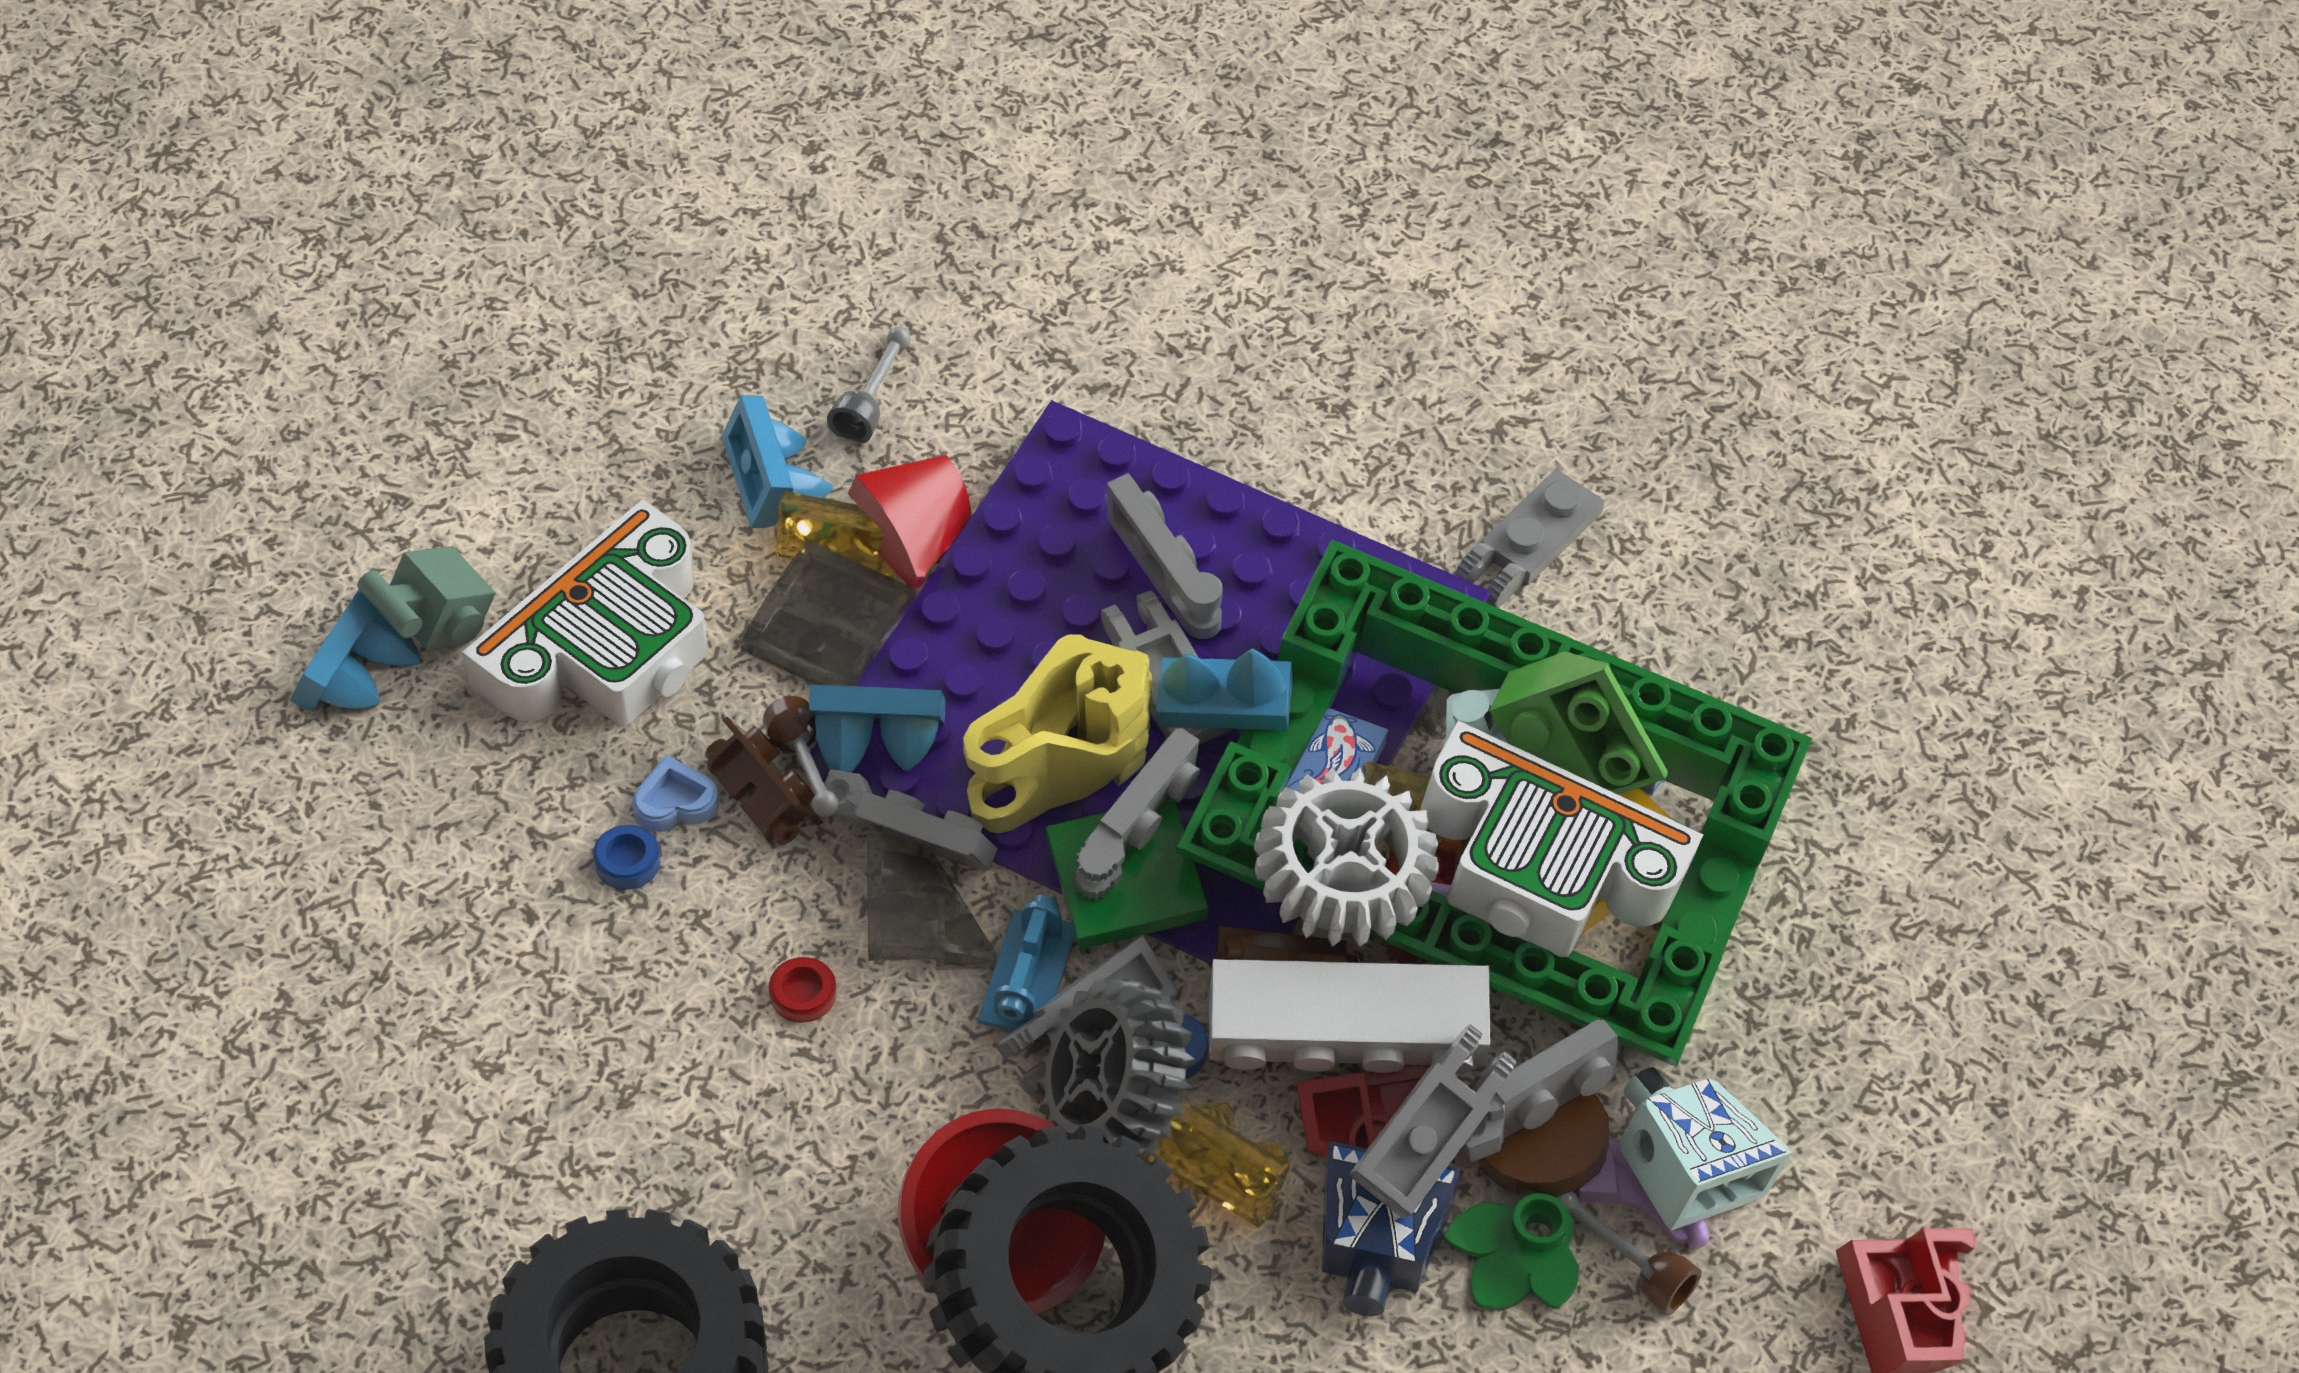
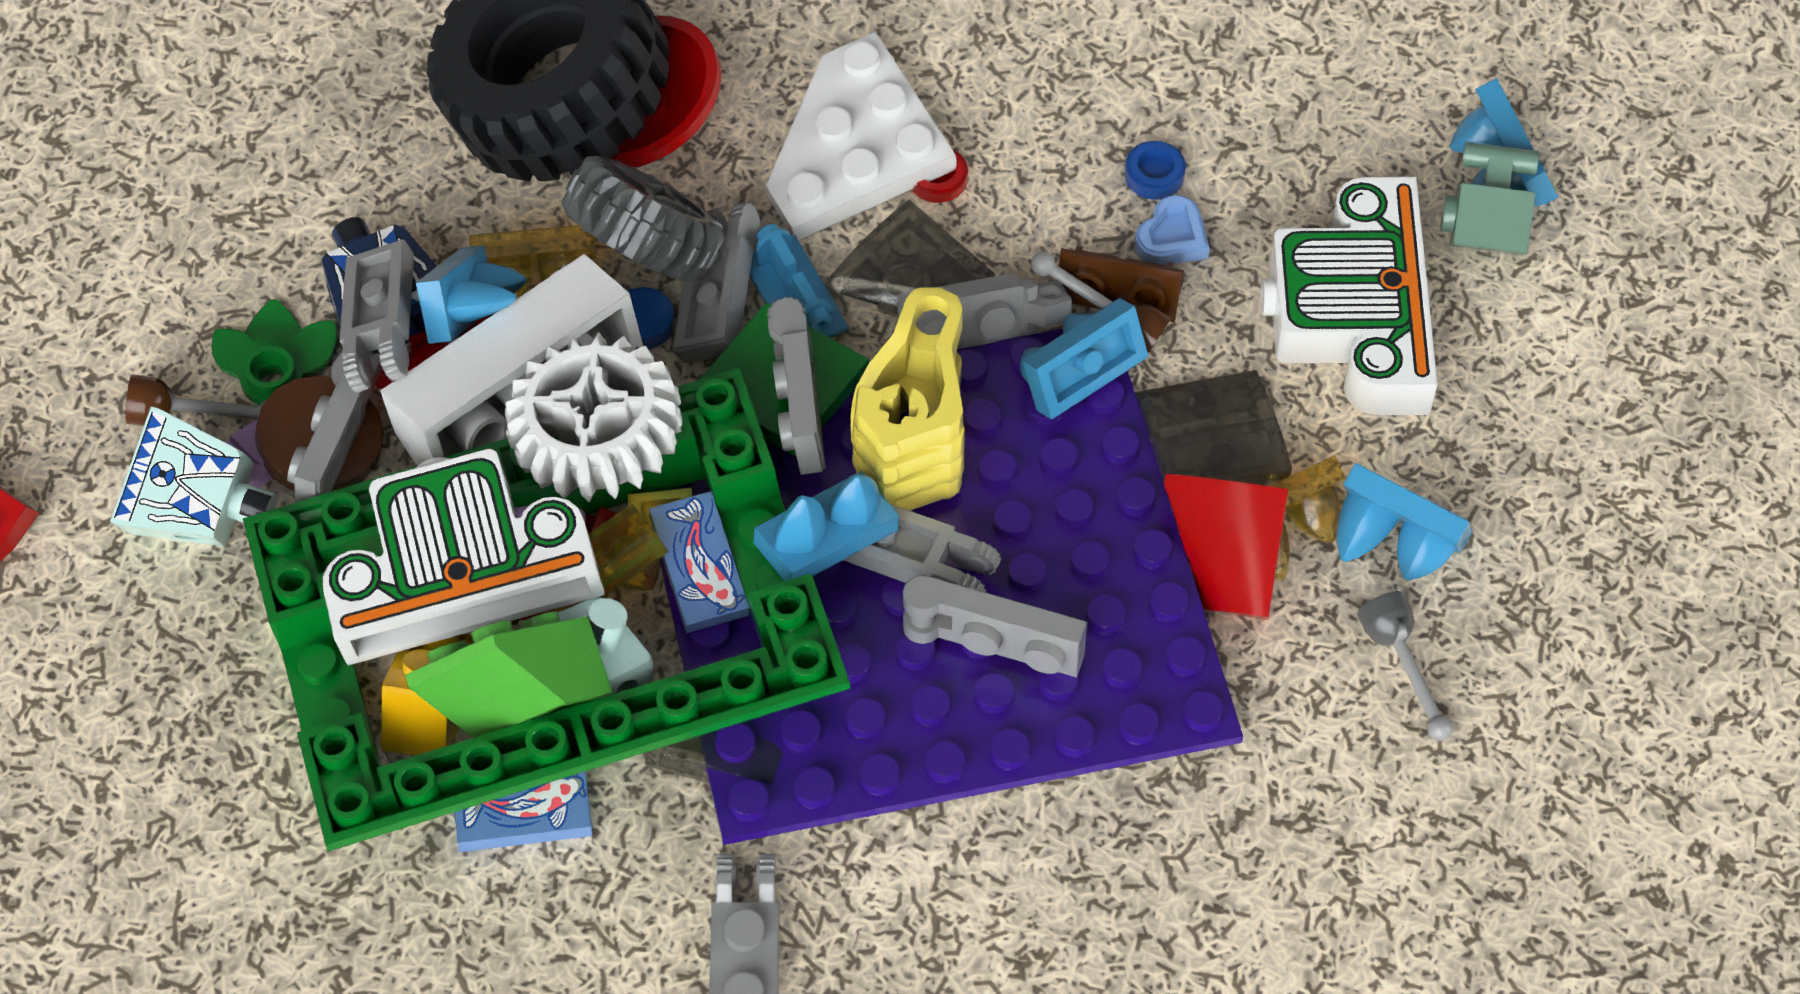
camera: 140 degrees right, 5 degrees up
none -> dark azure tile [416,245,527,344]
none -> white plate [766,32,957,240]

